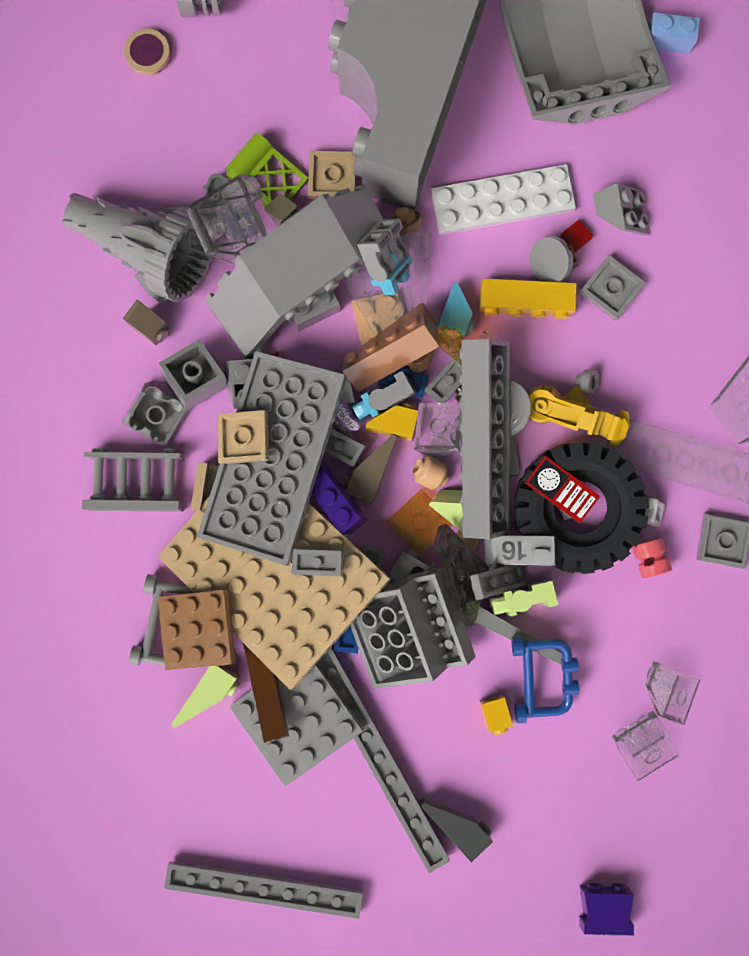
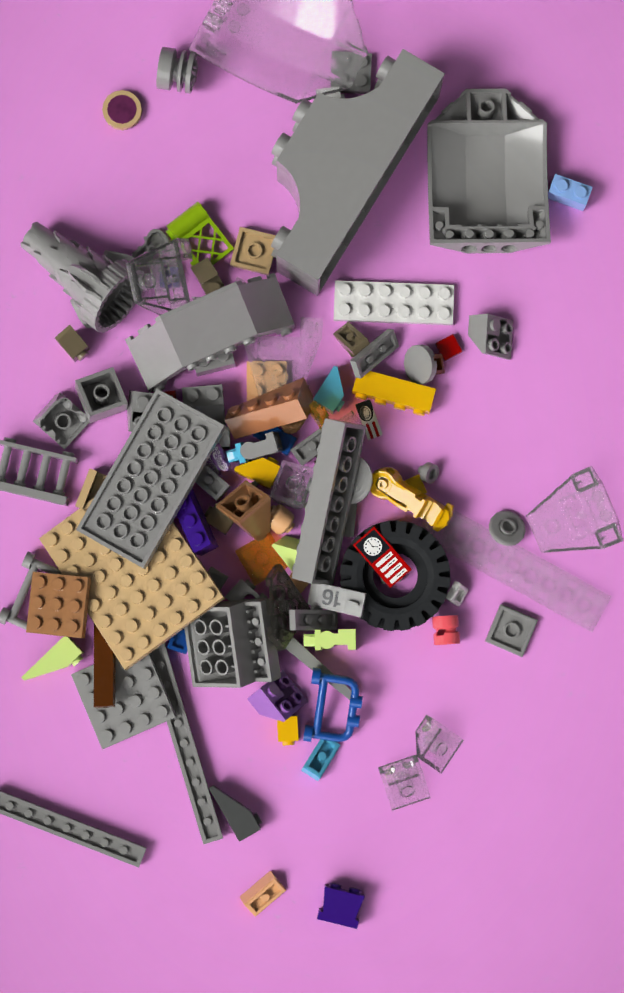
camera: 10 degrees right, 0 degrees up
tan plate [218,410,269,464] -> none
light grey plate [292,549,344,577] -> none
light grey hips [357,219,413,295] -> none
medium nougat plate [390,207,423,236] -> none
light grey plate [579,255,646,321] -> none
none -> light grey slope [182,384,226,426]
none -> medium nougat slope [216,480,271,542]
none -> light nougat slope [240,871,286,917]
none -> medium lavender slope [247,670,308,722]
none -> medium azure slope [301,739,341,781]
none -> dark tan slope [333,322,370,357]
none -> light grey plate [350,329,399,378]
none -> sticker [355,400,383,440]
none -> light grey wheel [489,511,526,546]

